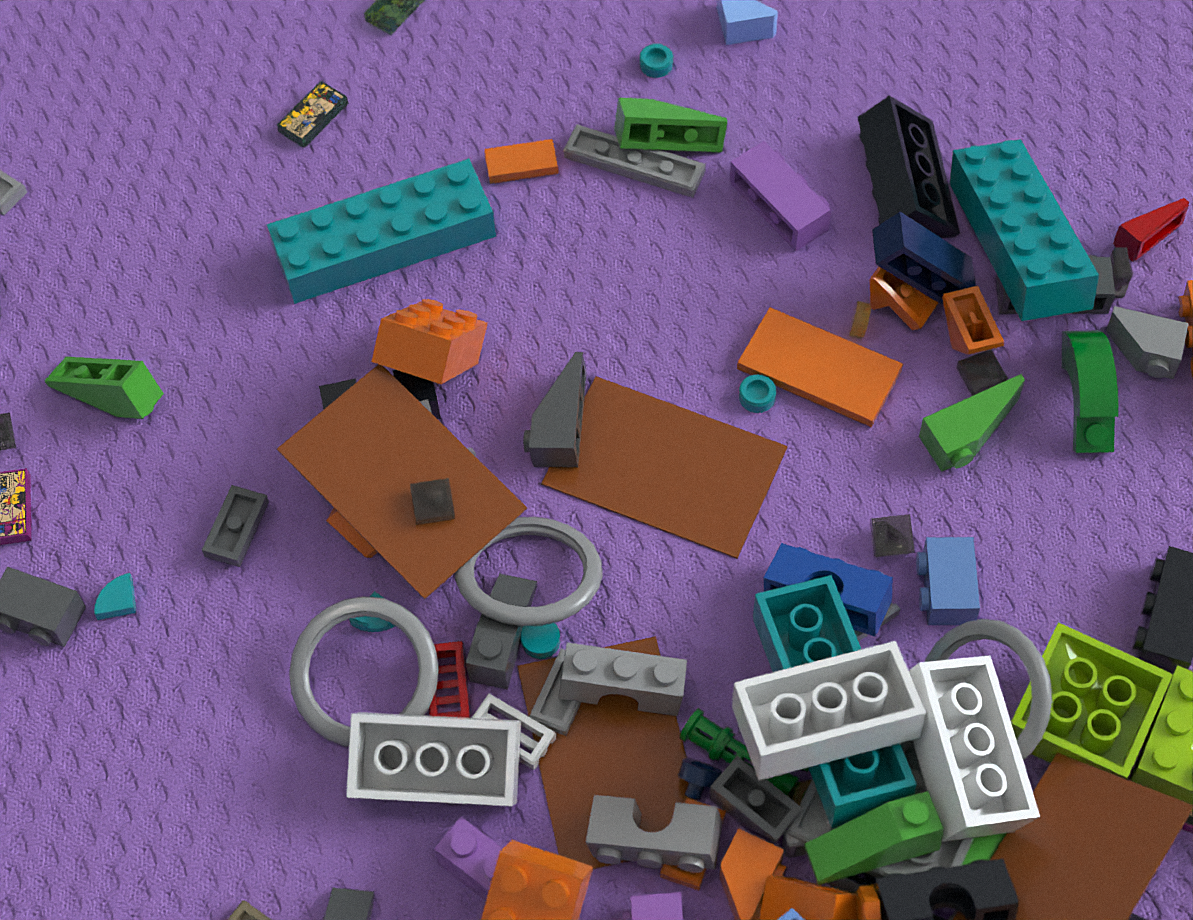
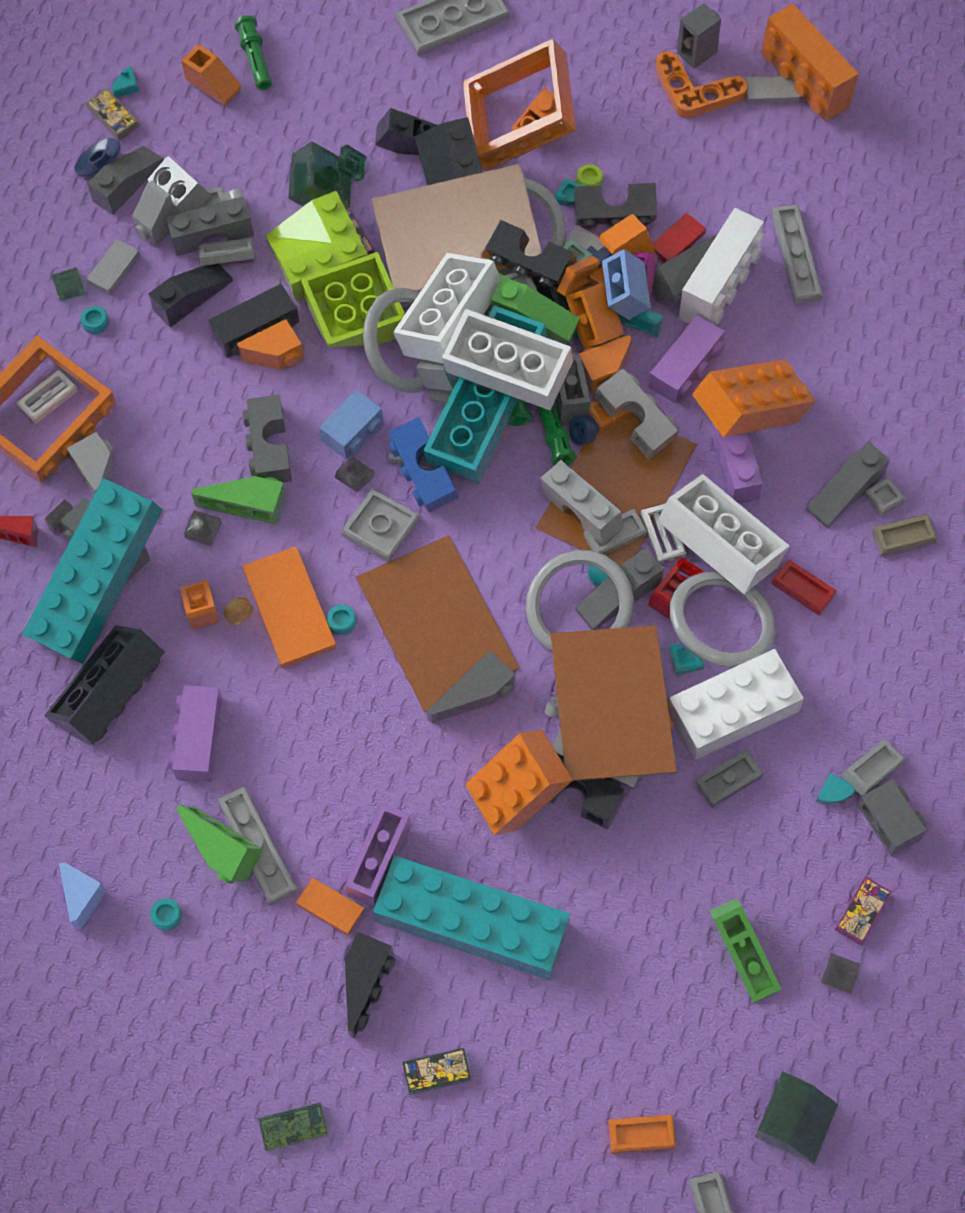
camera: 140 degrees left, 5 degrees up
clear smoke tile [410,478,455,525] -> none
dark blue brick [872,212,976,306] -> none
orange slope [942,286,1004,355] -> none
green arch [1062,330,1119,453] -> none
none -> orange slope [237,319,304,370]
none -> dark grey arch [243,394,292,483]
none -> light grey tile [341,489,420,562]
none -> medium lavender brick [345,803,411,907]
none -> black slope [345,932,396,1039]
none -> orange tile [608,1115,676,1154]
none -> white brick [668,649,804,760]
none -> red tile [772,559,837,616]
none -> light grey tile [842,739,906,796]

